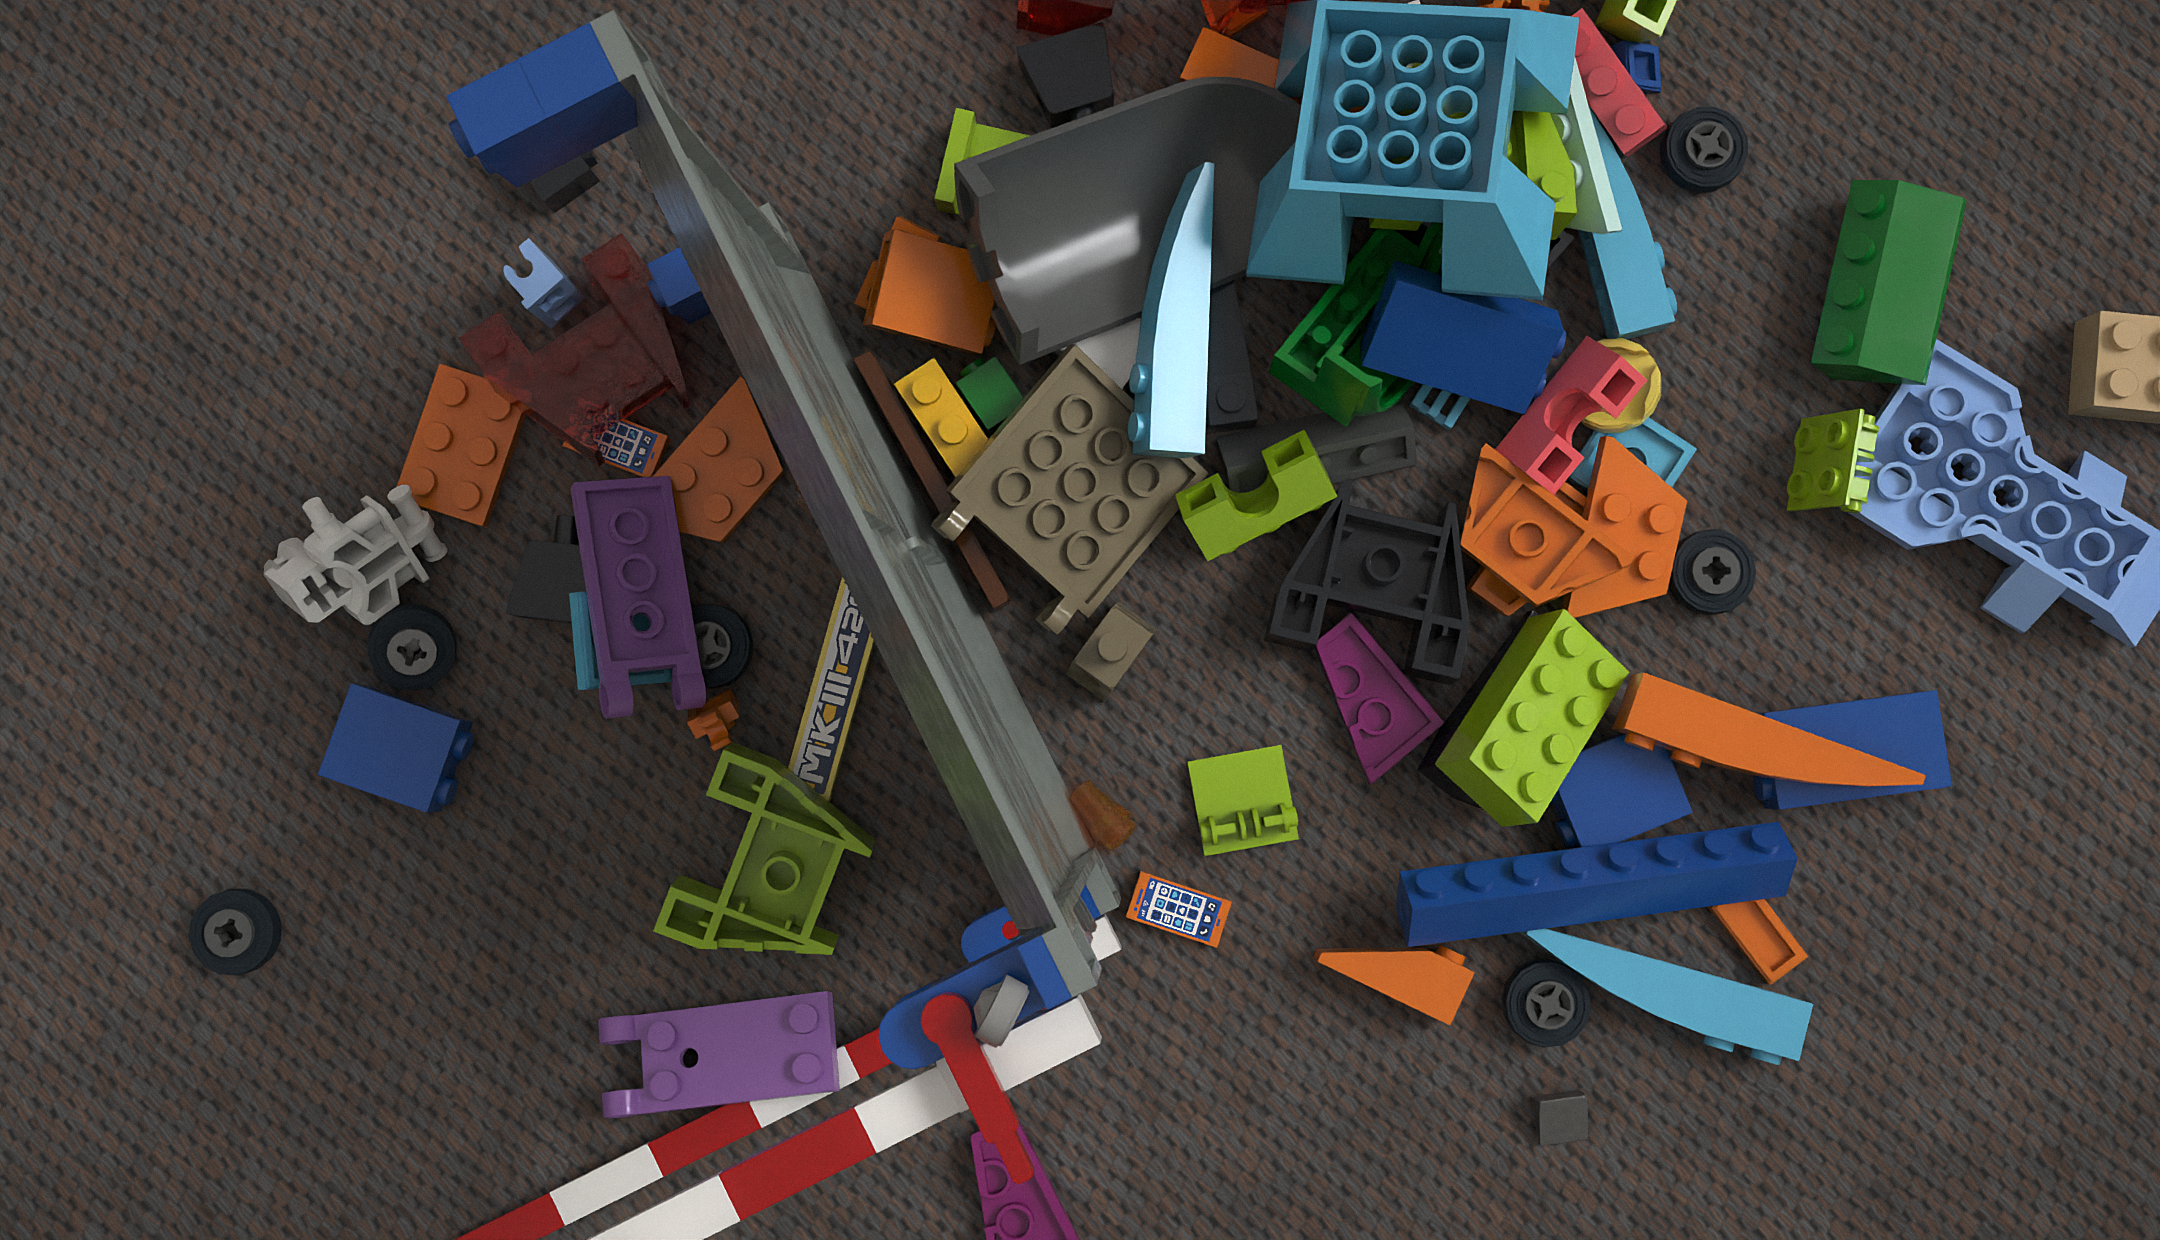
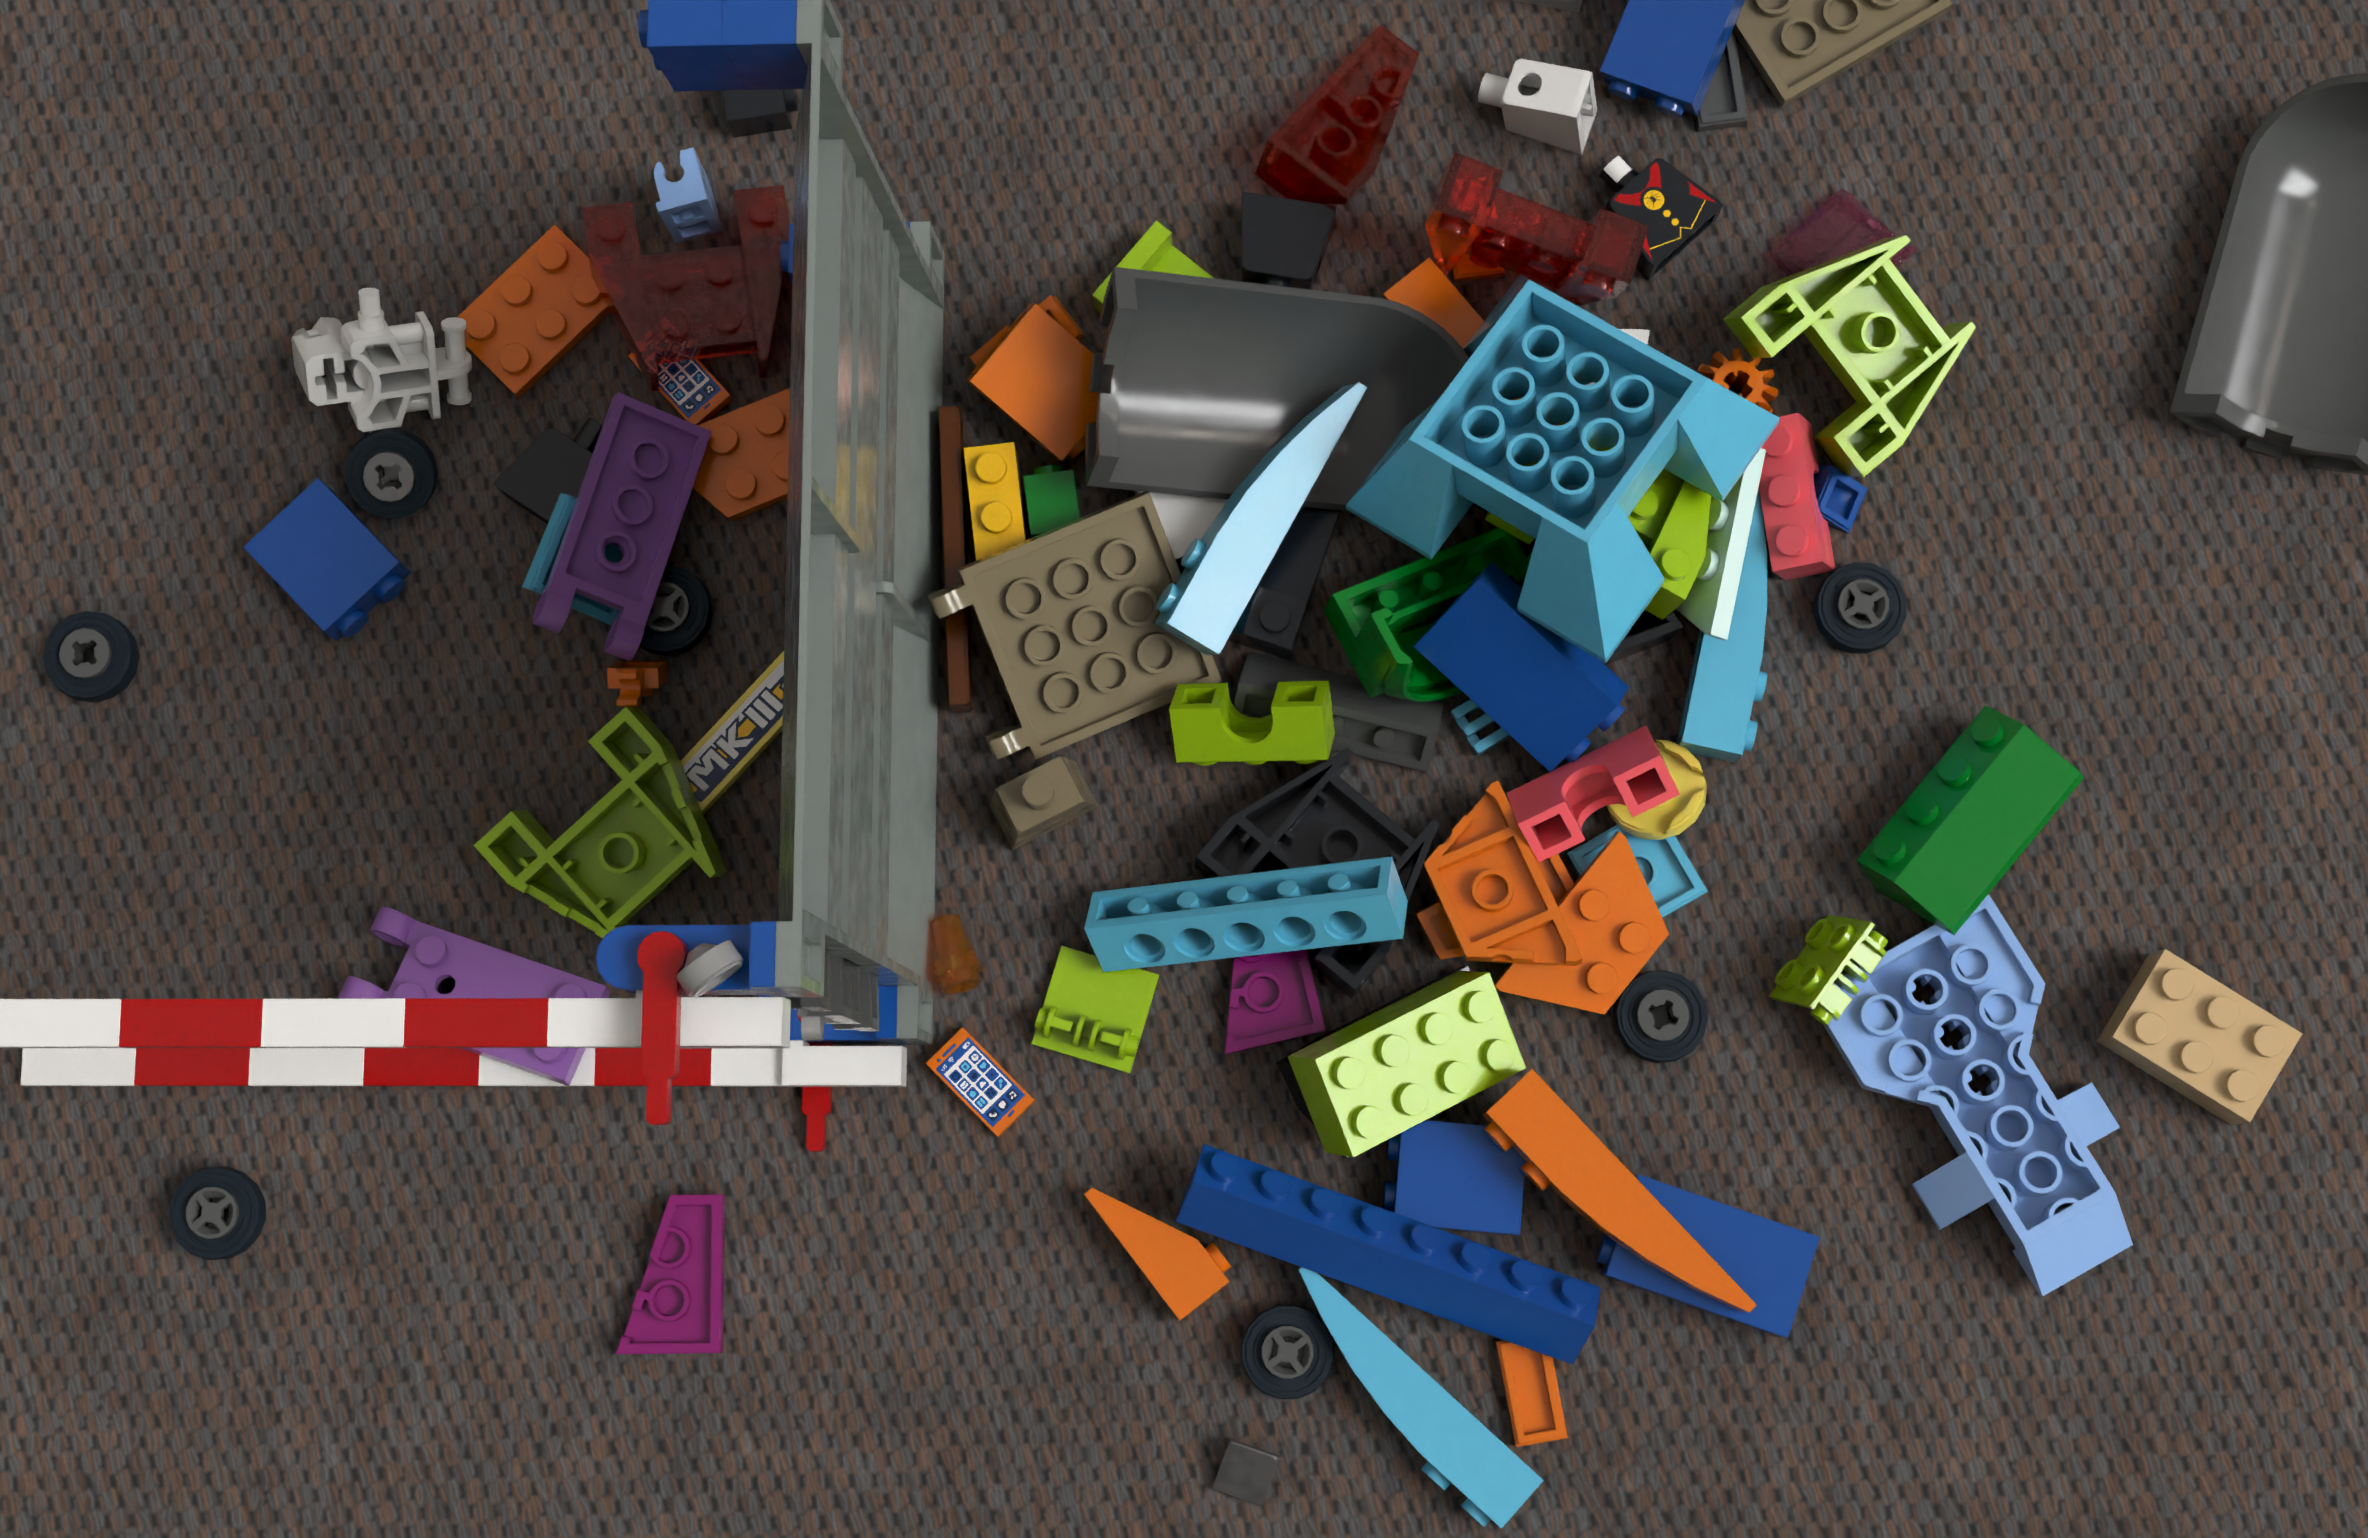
camera: 30 degrees right, 5 degrees down
none -> medium azure brick [1084,856,1408,972]

